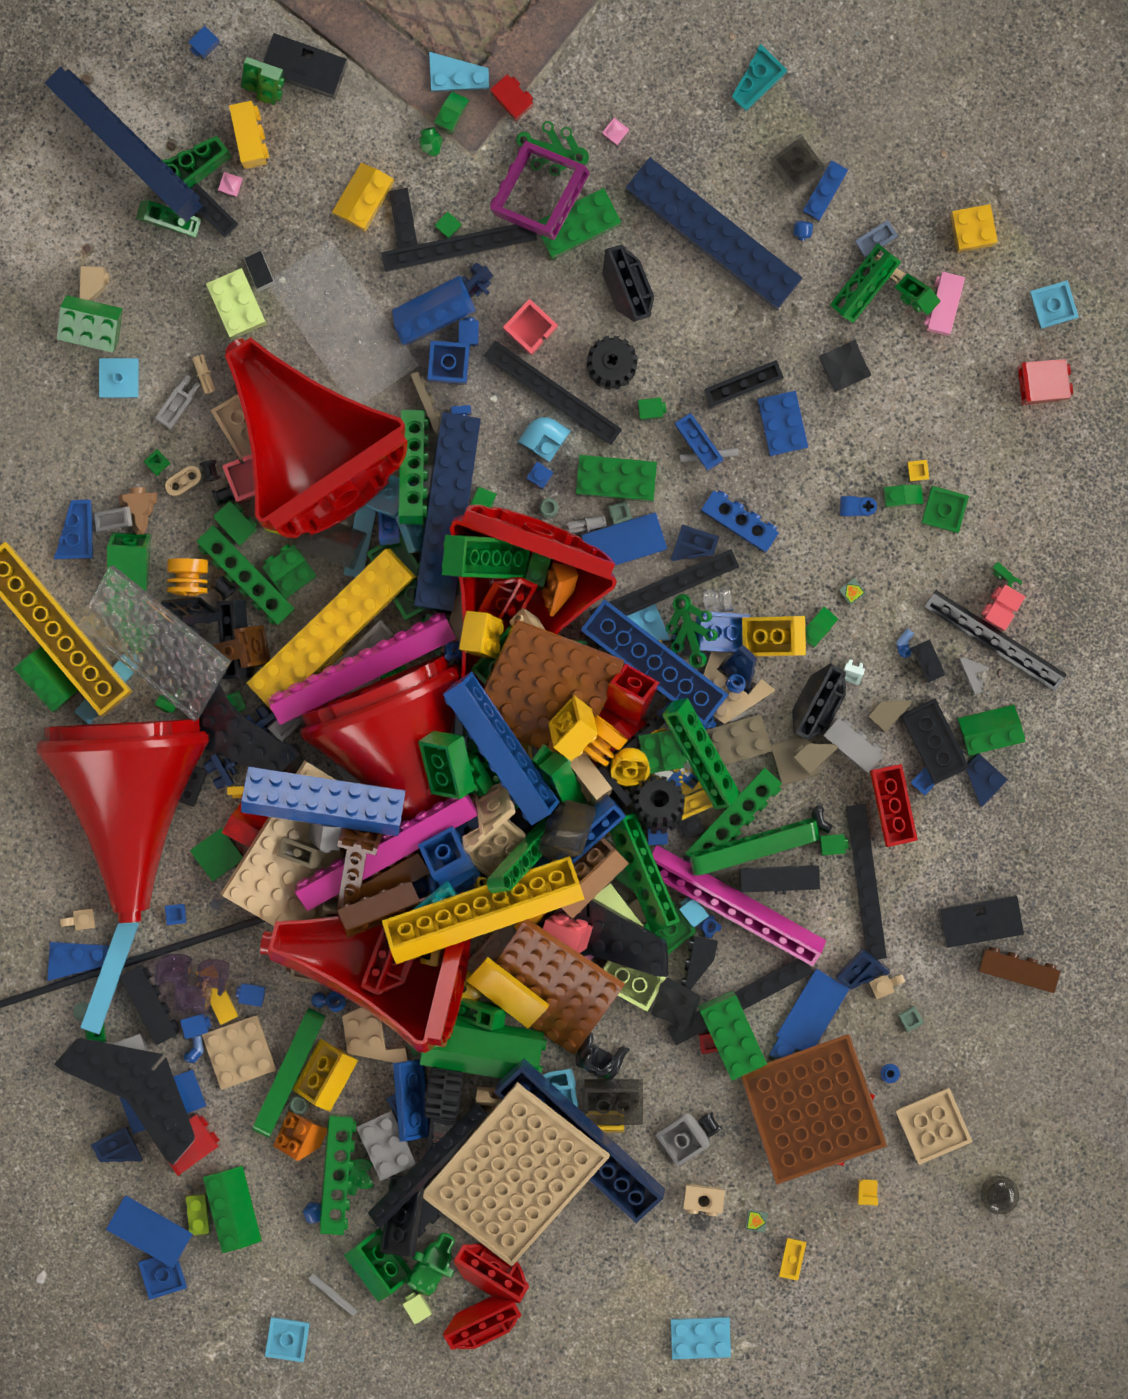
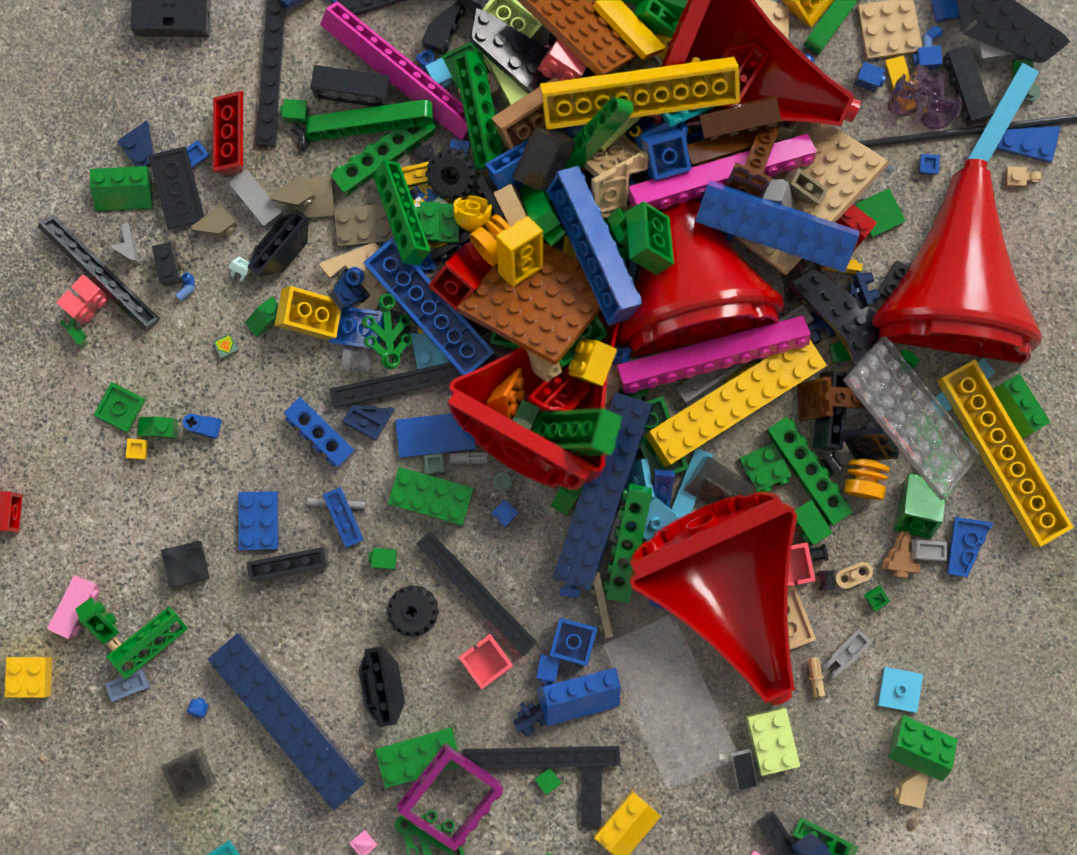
camera: 175 degrees left, 5 degrees down
medium azure brick [518,417,571,462] -> none
blue plate [803,160,848,221] -> none

